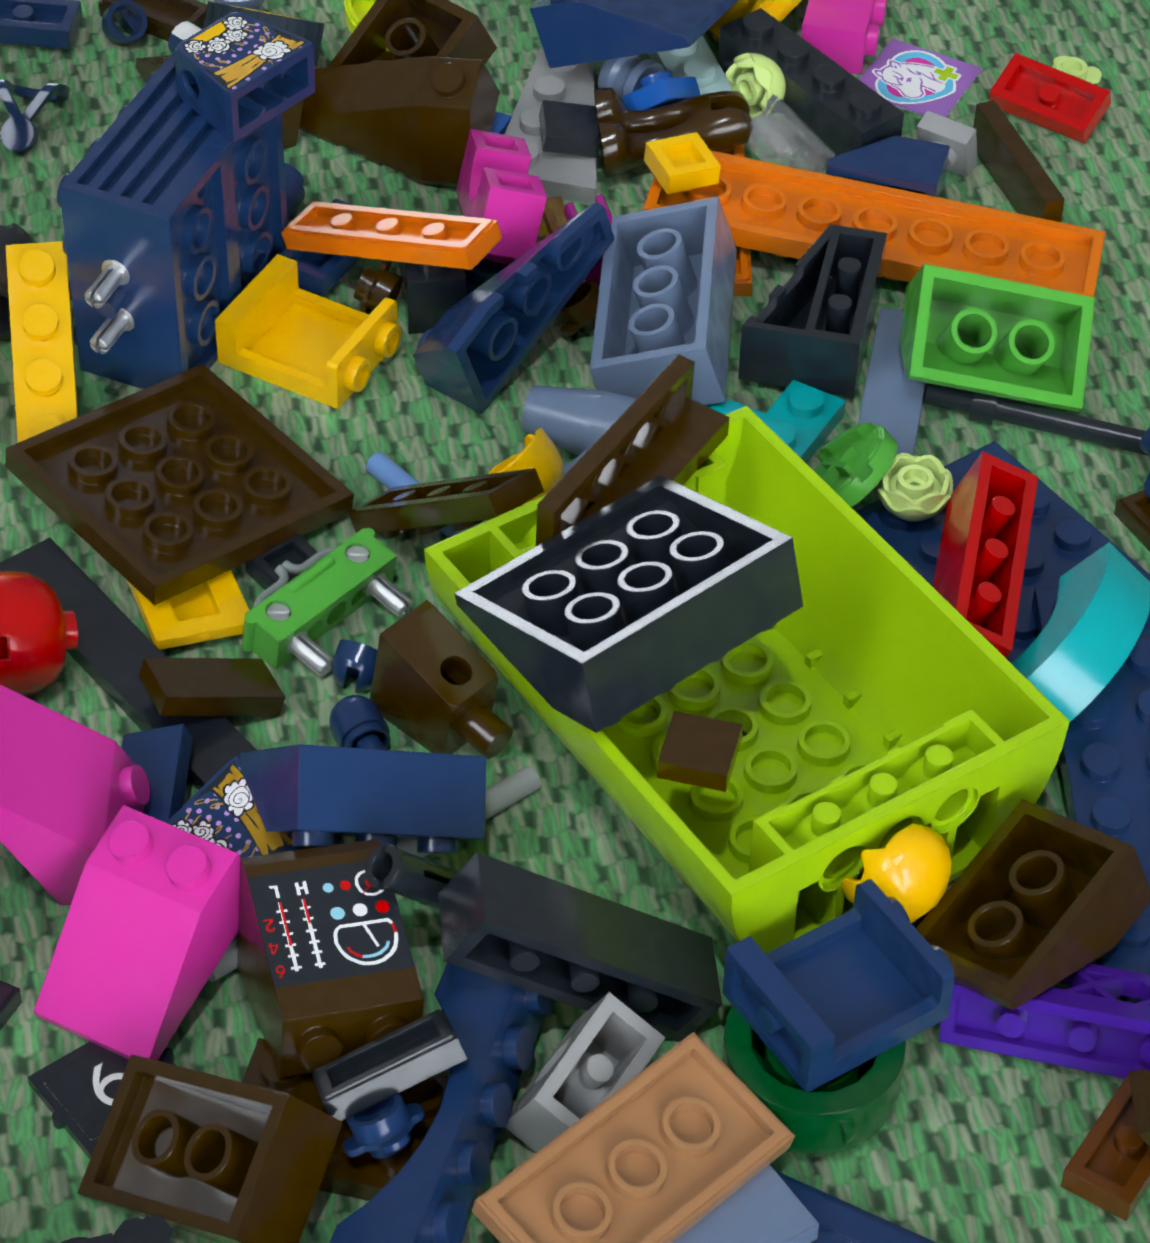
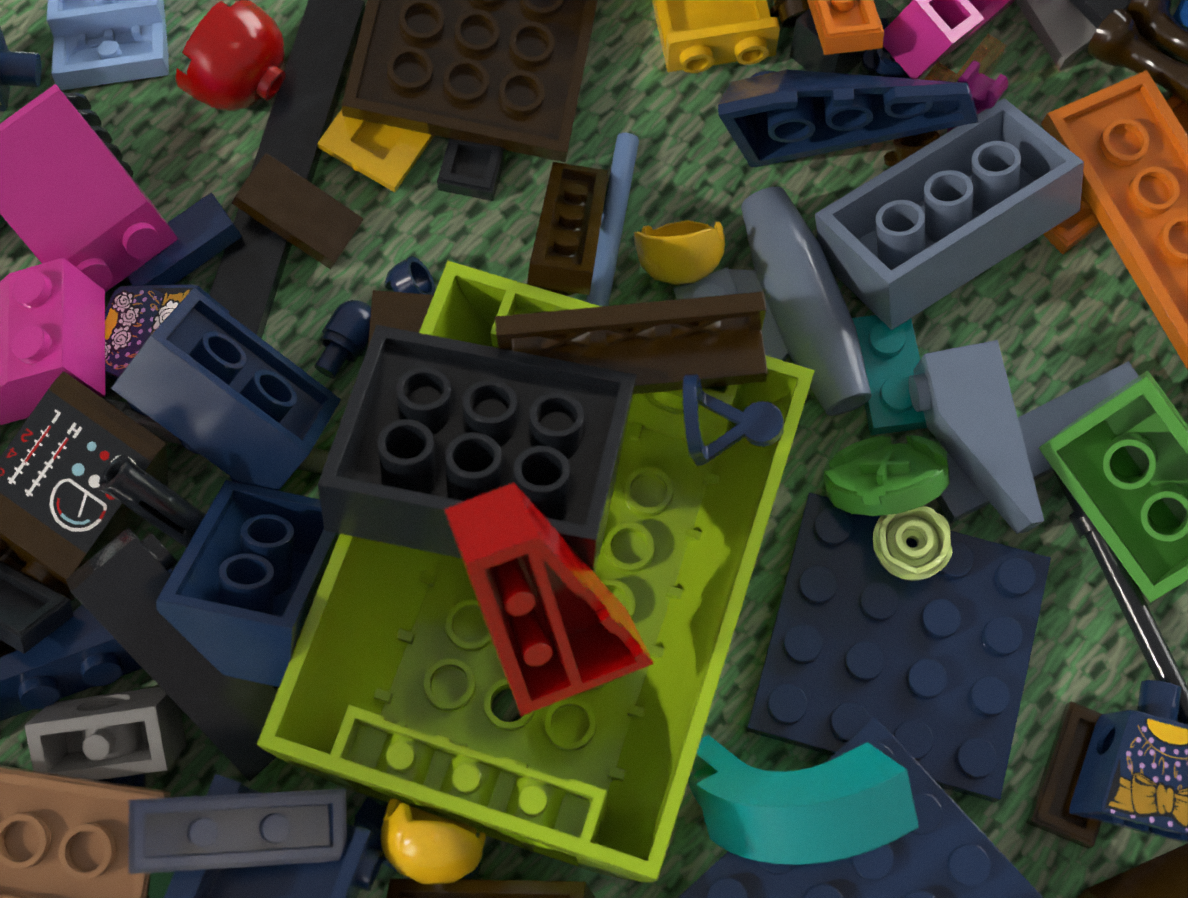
camera: 55 degrees right, 25 degrees up
bright green piece [242,528,413,676] -> none
yellow plate [644,132,721,194] -> none
dark brown tile [657,711,743,792] -> none
black wedge [738,224,887,398] -> none
red brick [932,451,1038,658] -> none
none -> dark blue tile [128,789,347,874]
none -> dark blue slope [157,480,340,687]
none -> red wedge [444,483,654,716]
none -> dark blue piece [683,374,784,467]
none -> sand blue slope [909,340,1044,534]

